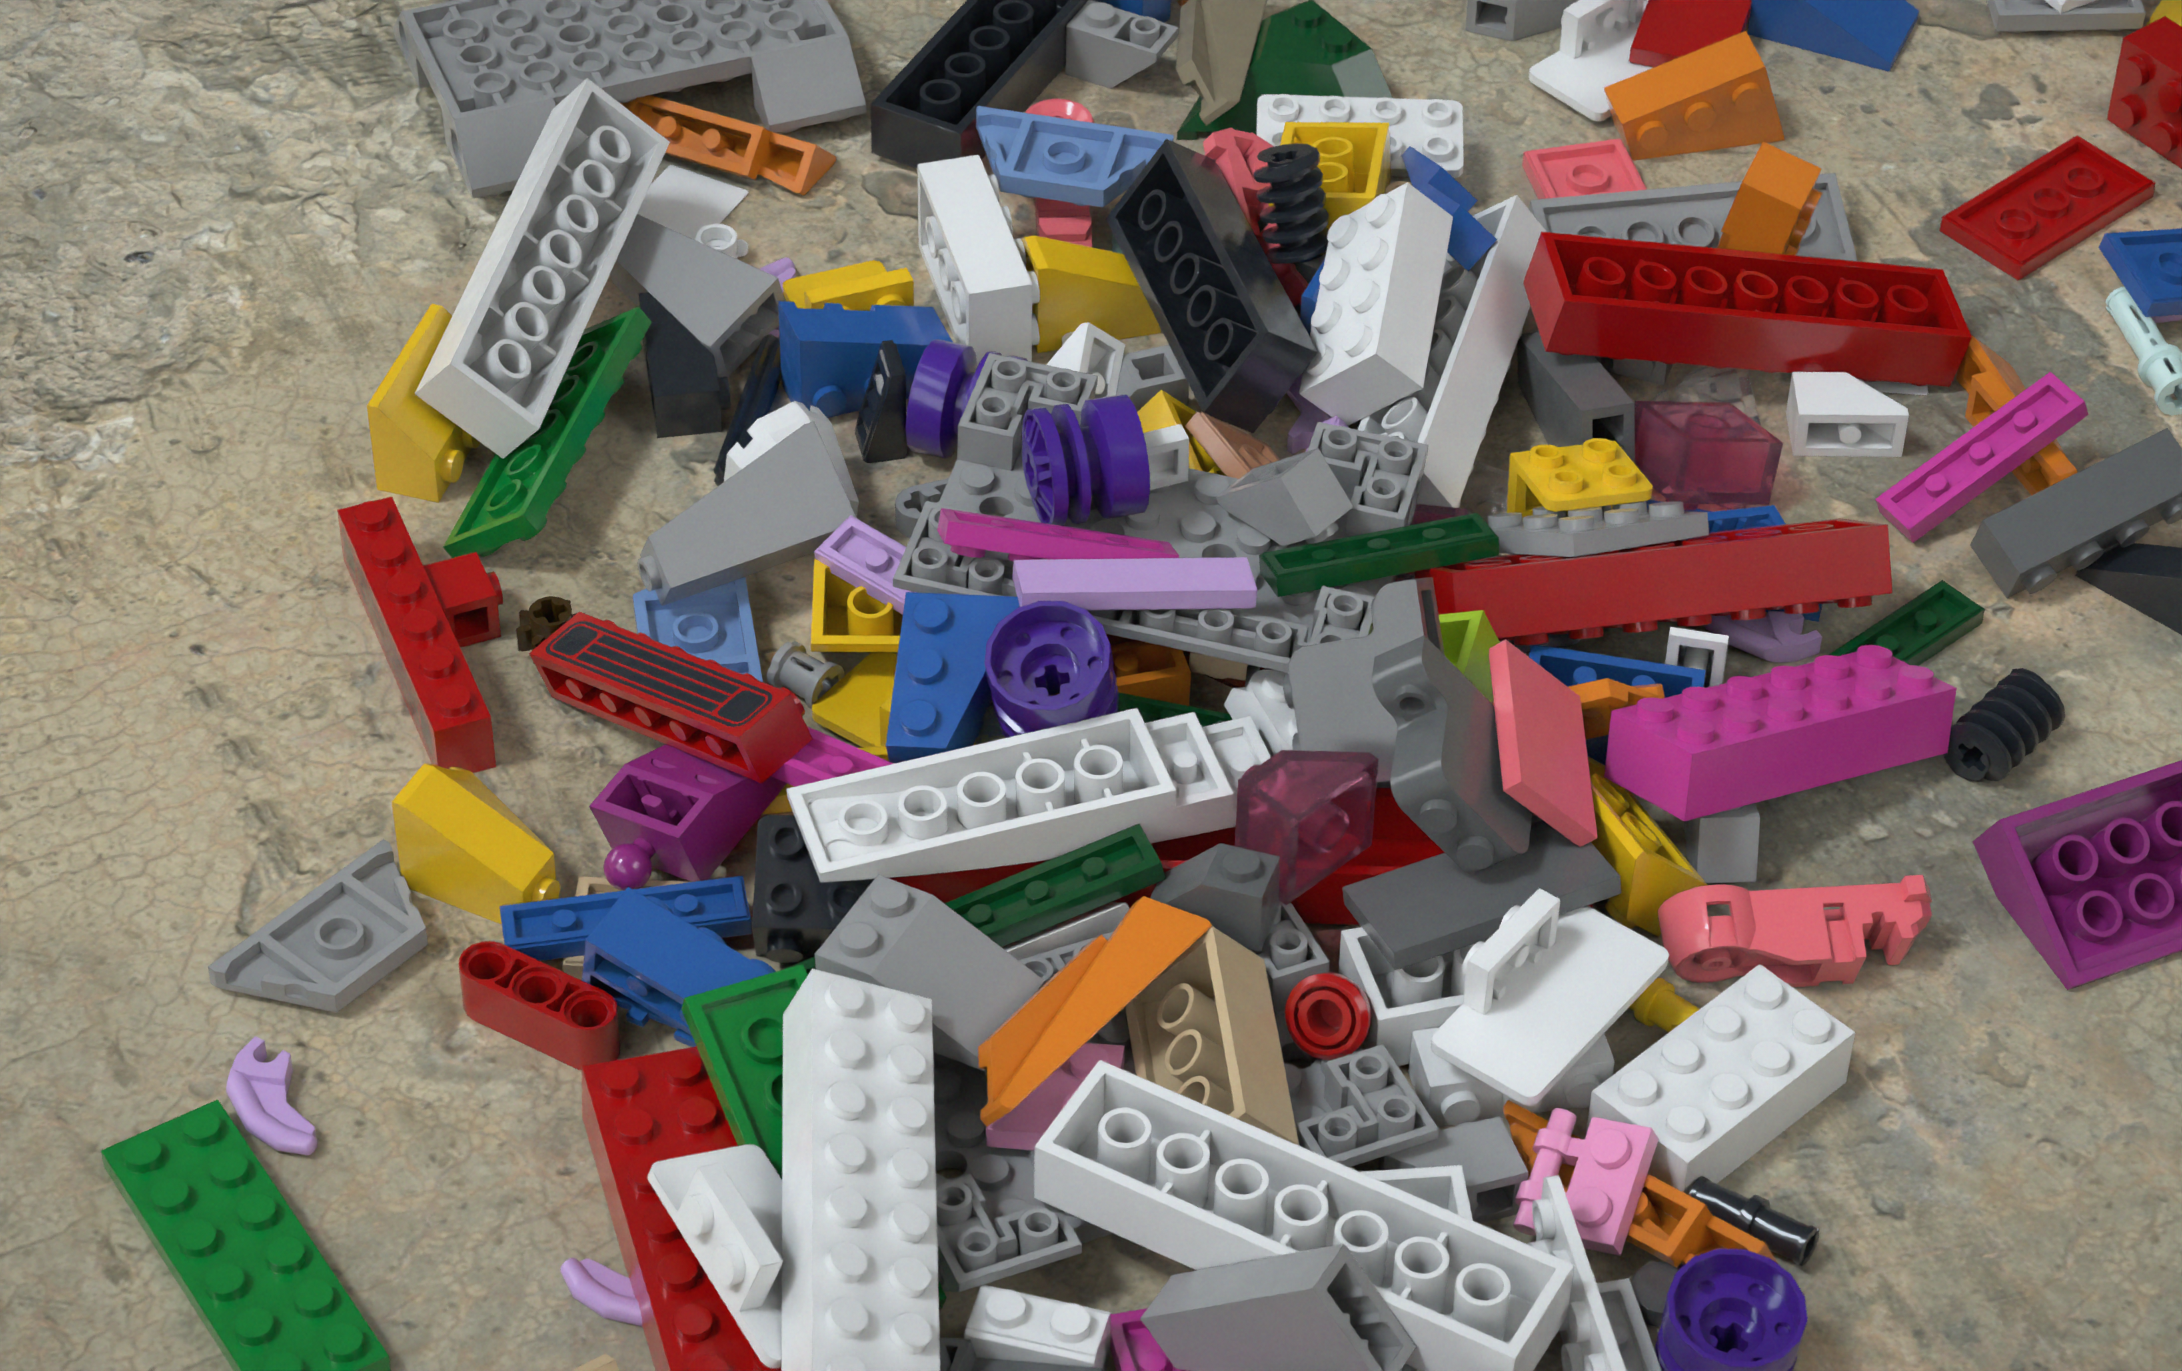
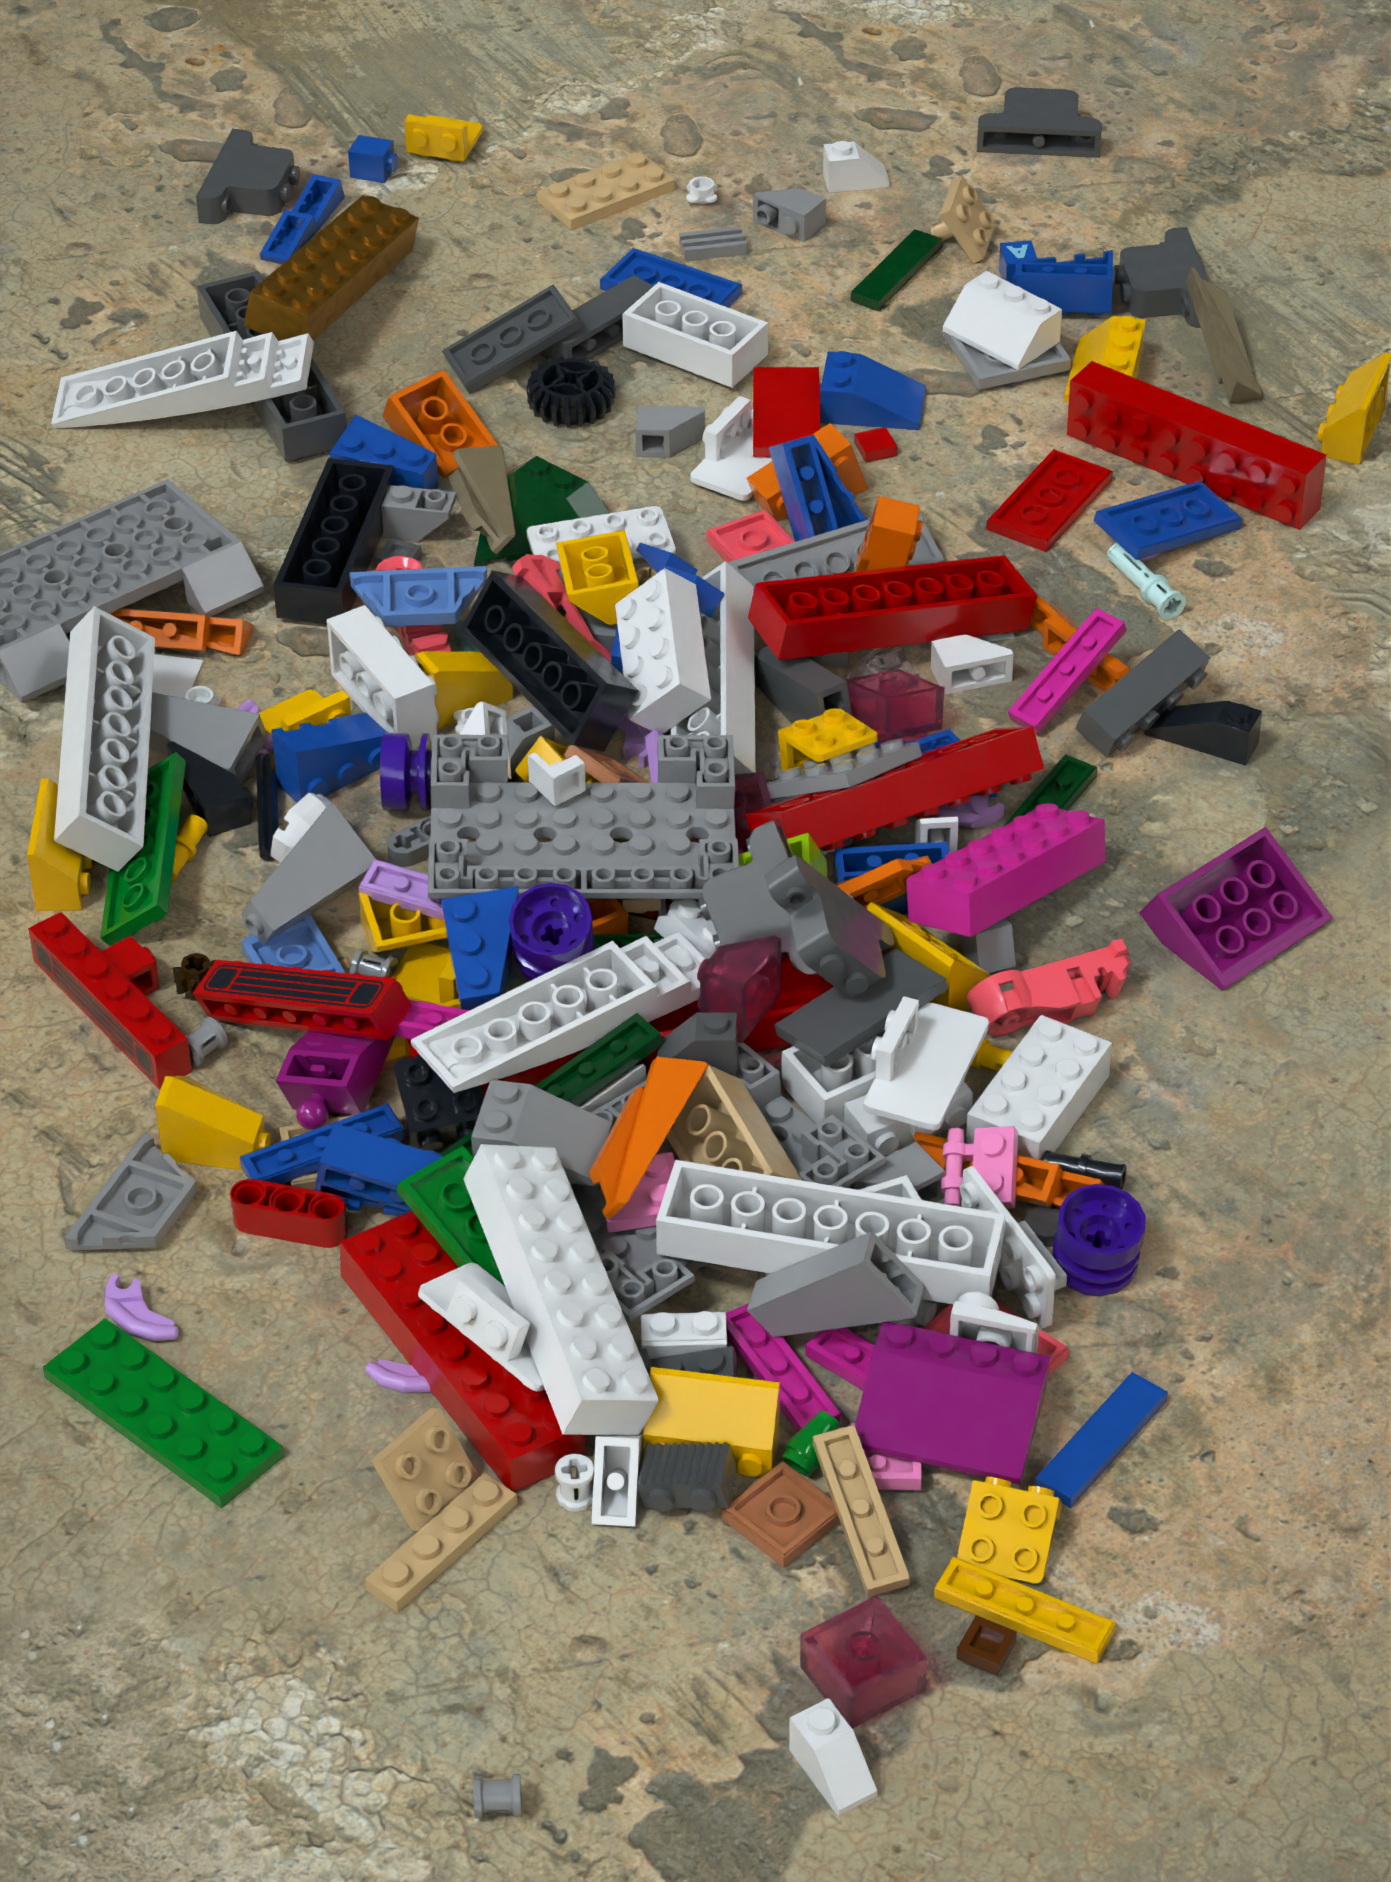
camera: 15 degrees left, 0 degrees up
black slope [855,340,907,463] -> none
dark pink plate [937,508,1179,562] -> none
lavender tile [1012,557,1258,610] -> none
dark purple wheel [1022,395,1150,526] -> none
light grey slope [1215,448,1353,546] -> none
black piece [1253,143,1329,264] -> none
dark green tile [1259,513,1499,597] -> none
red brick [1285,972,1371,1060] -> none
coral tile [1489,639,1598,847] -> none
black piece [1943,668,2065,781] -> none
none -> yellow pin [172,815,208,883]
none -> light grey bush [185,1017,228,1067]
none -> flat silver tile [375,538,422,568]
none -> blue wedge [769,435,869,541]
none -> red tile [854,427,897,462]

